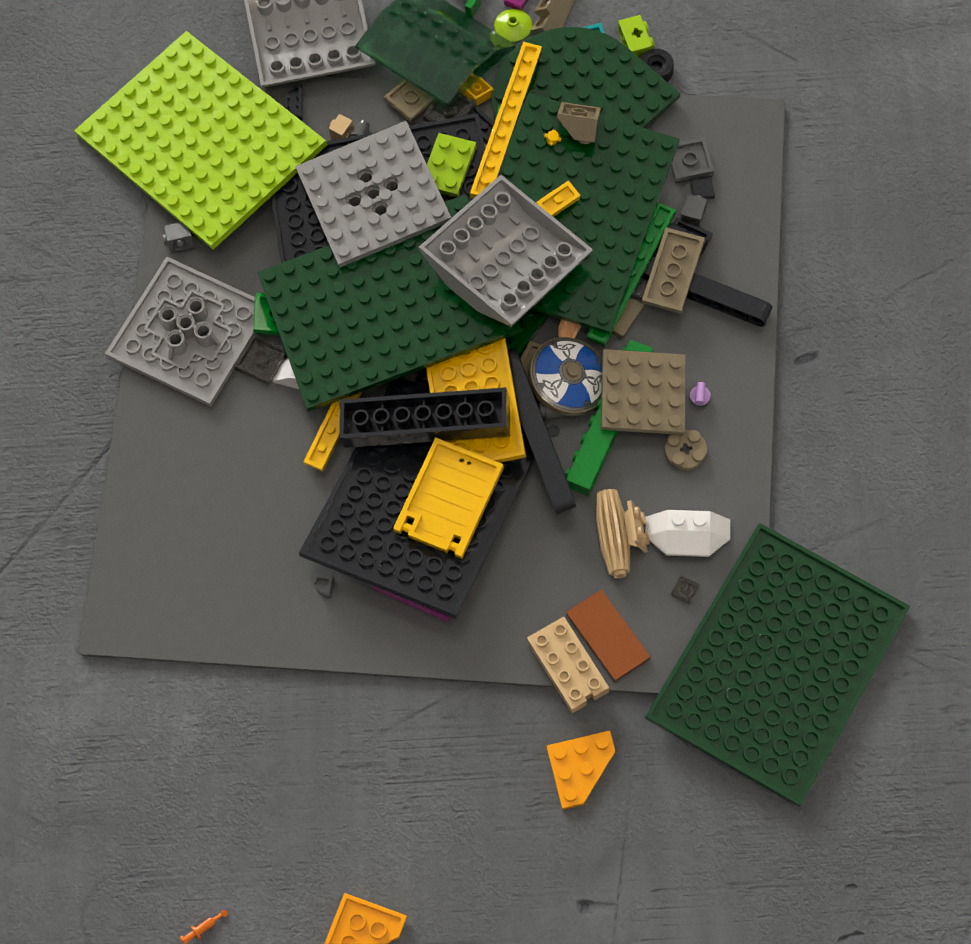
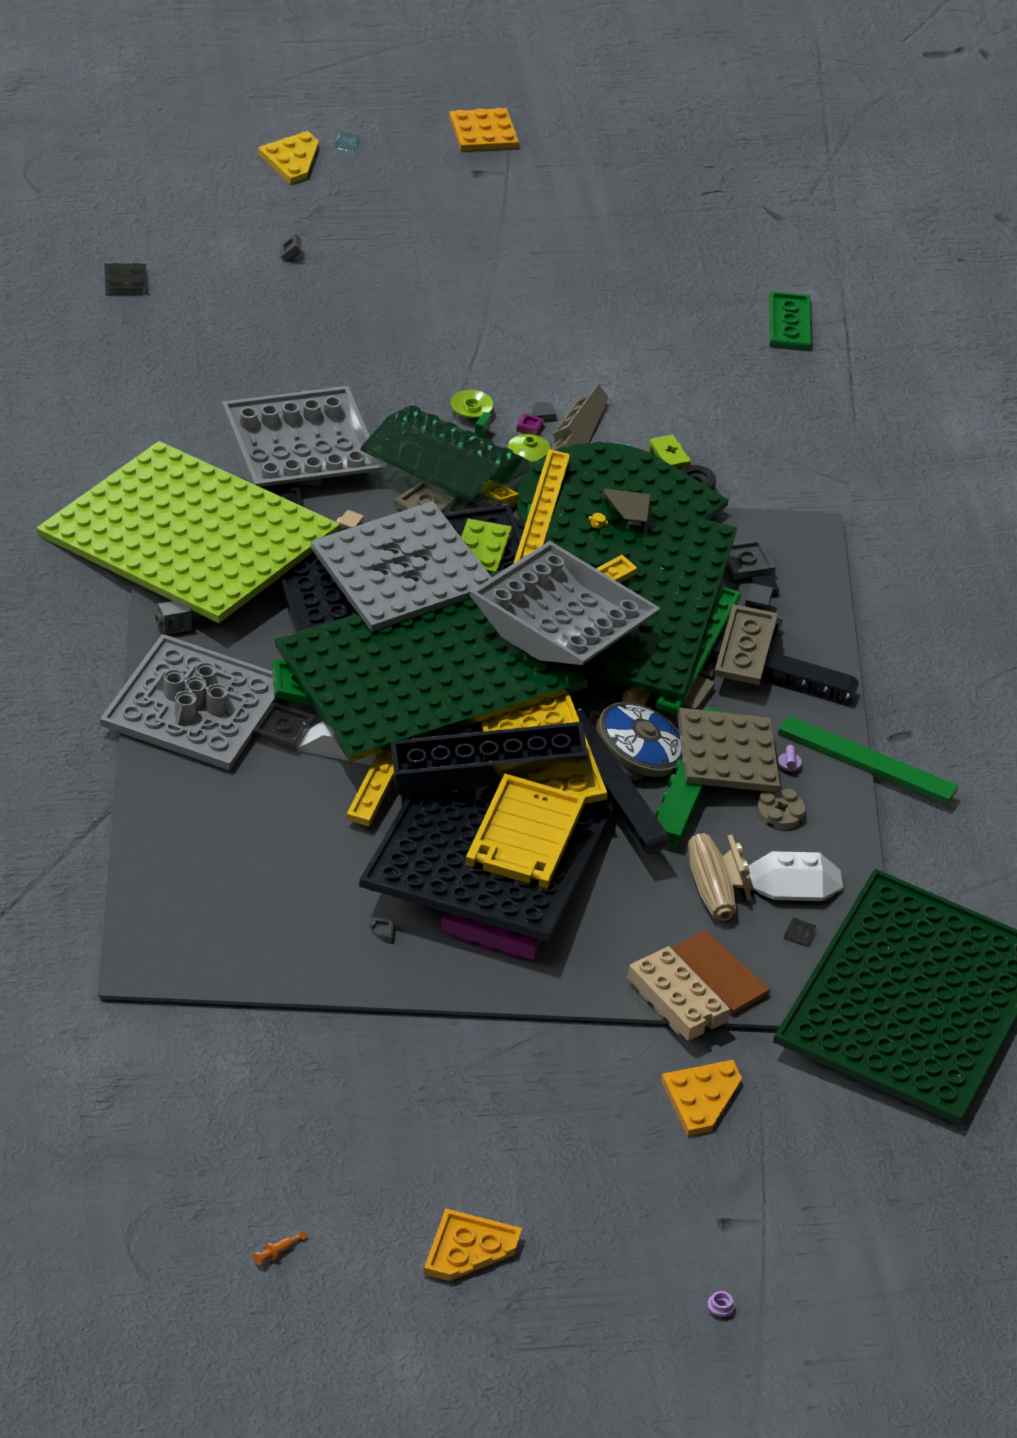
camera: 15 degrees left, 25 degrees down
none -> green tile [778,715,958,805]

